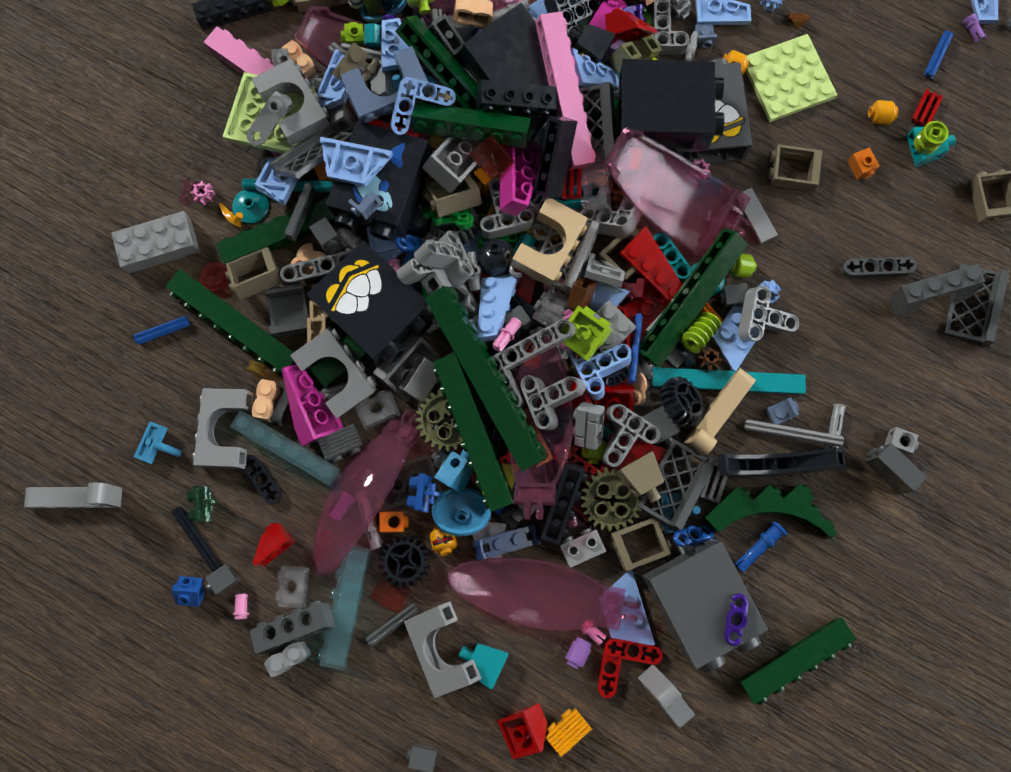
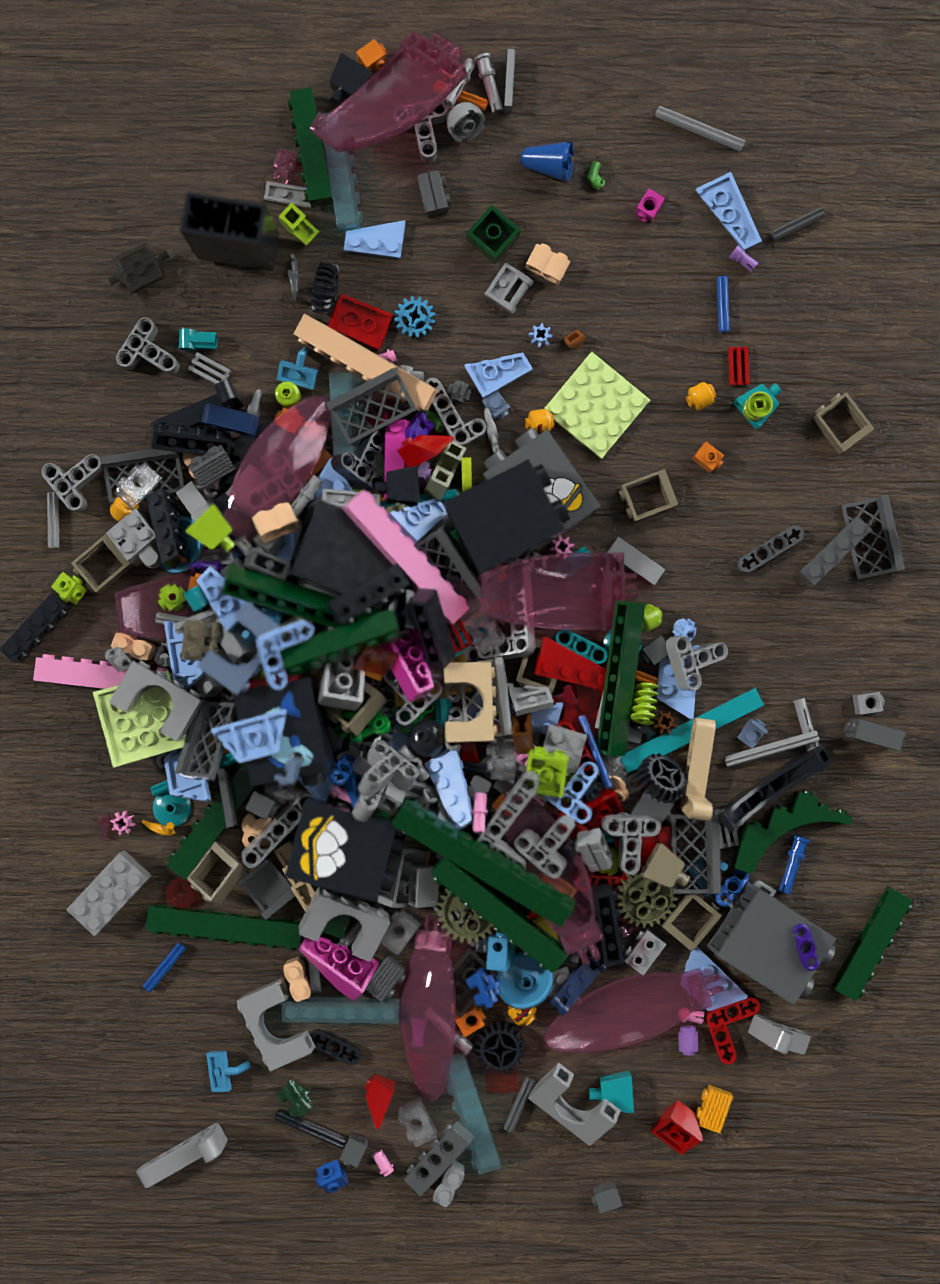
camera: 30 degrees left, 10 degrees up
clear yellow bush [246,360,265,375] -> none
light grey piece [247,91,293,146] -> none

